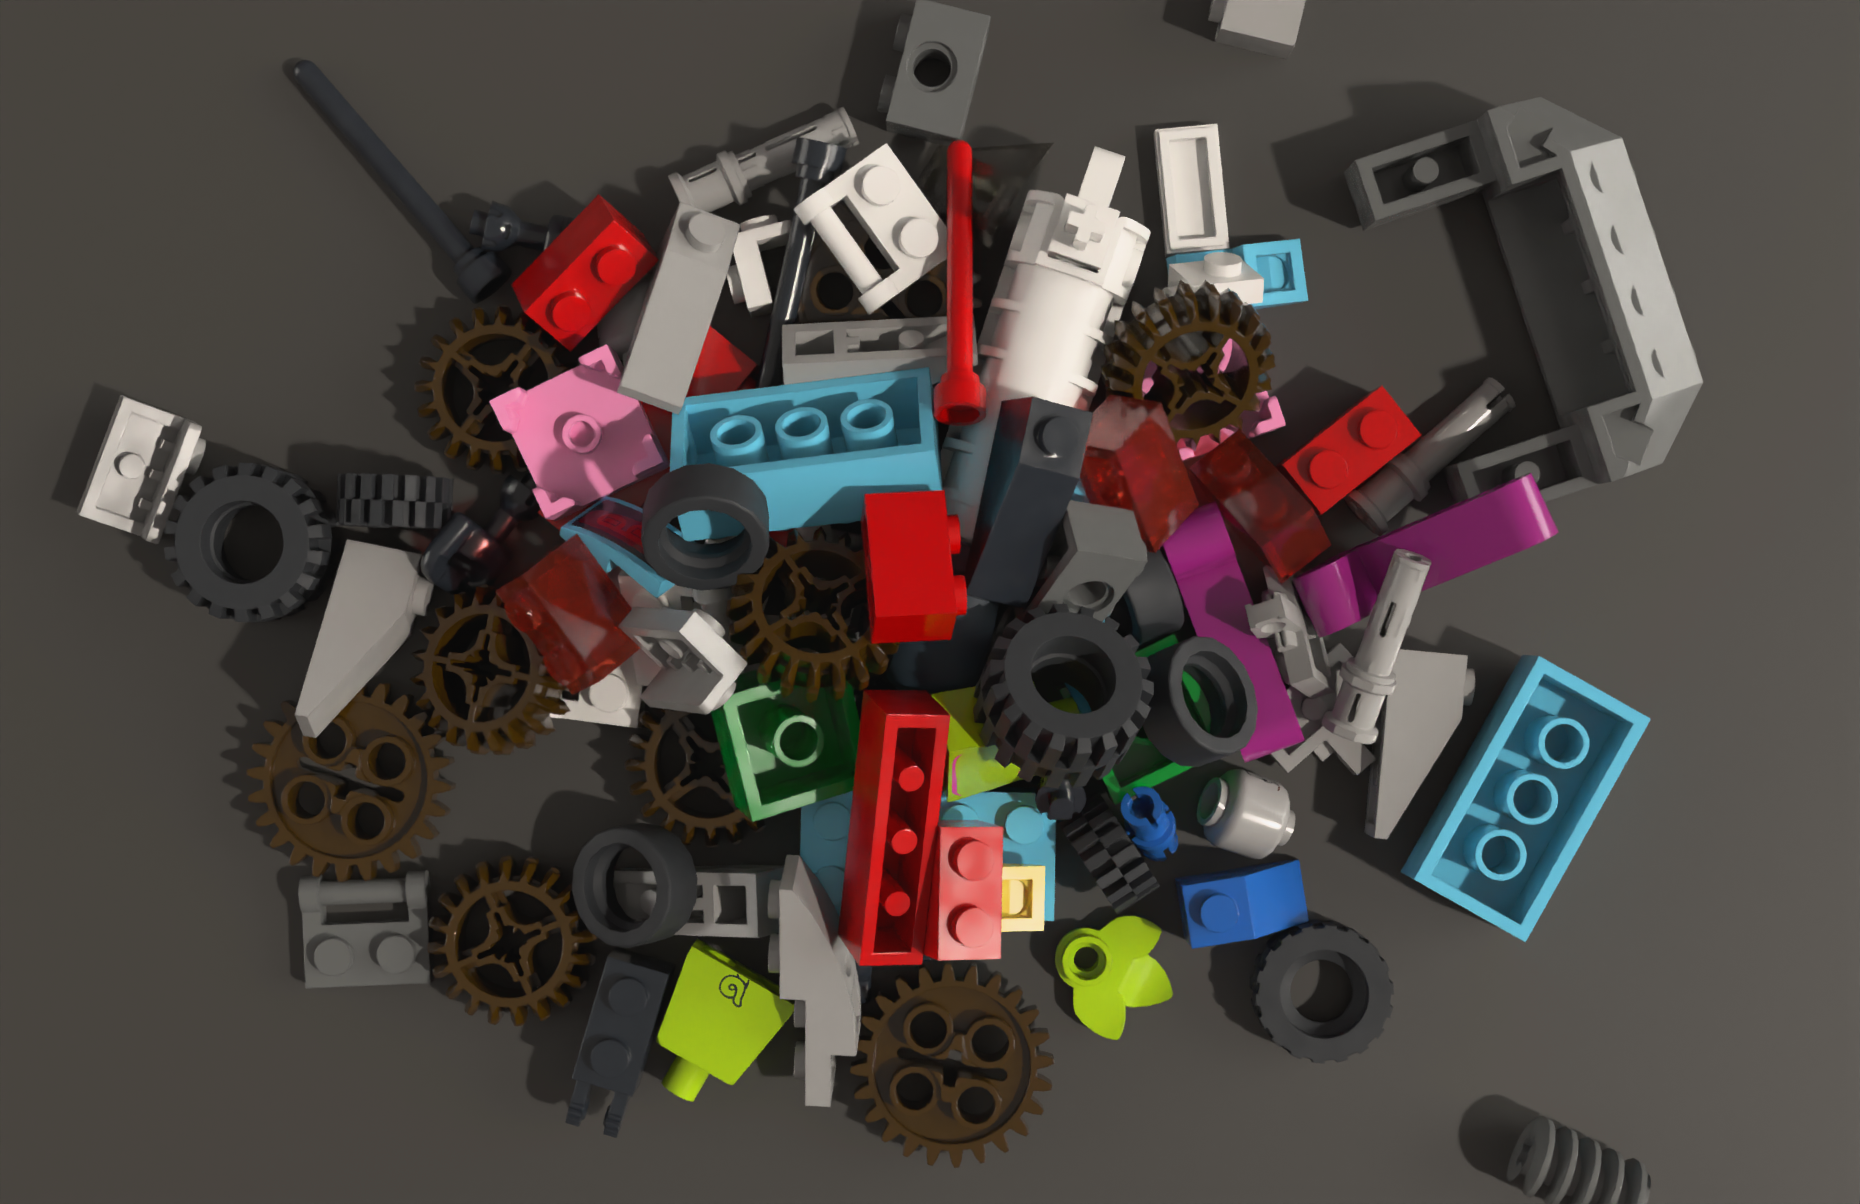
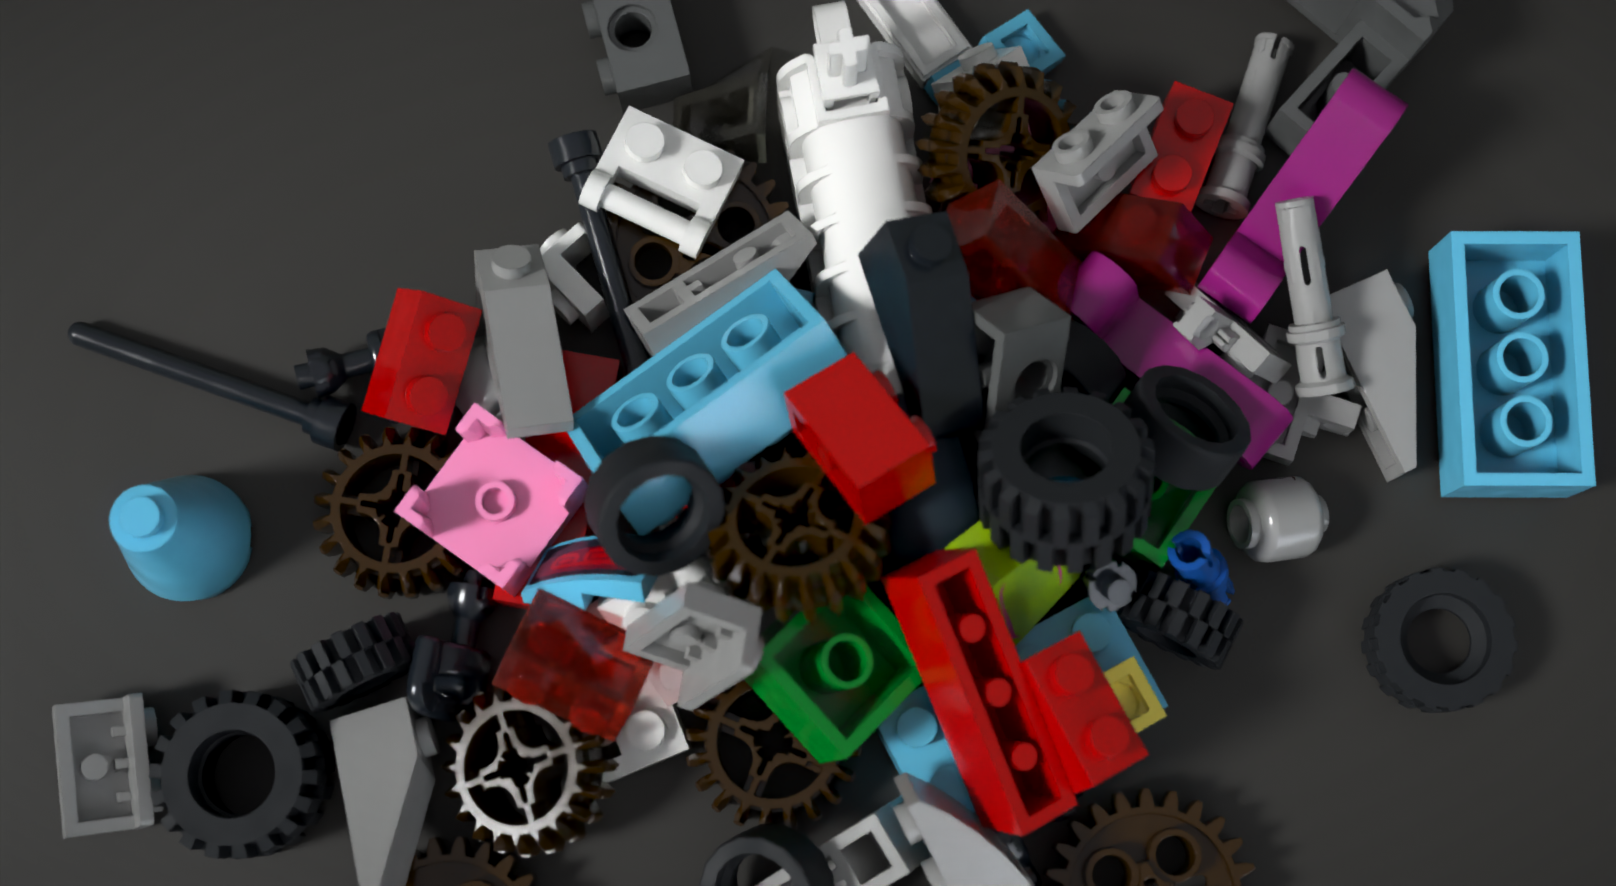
camera: 30 degrees left, 10 degrees down
light grey pin [668,107,859,213] -> none
red piece [934,140,986,426] -> none
lime plate [1055,915,1173,1040] -> none
blue slope [1175,859,1309,949] -> none
none -> medium azure cone [109,475,252,601]
none -> light grey bracket [1031,90,1163,234]

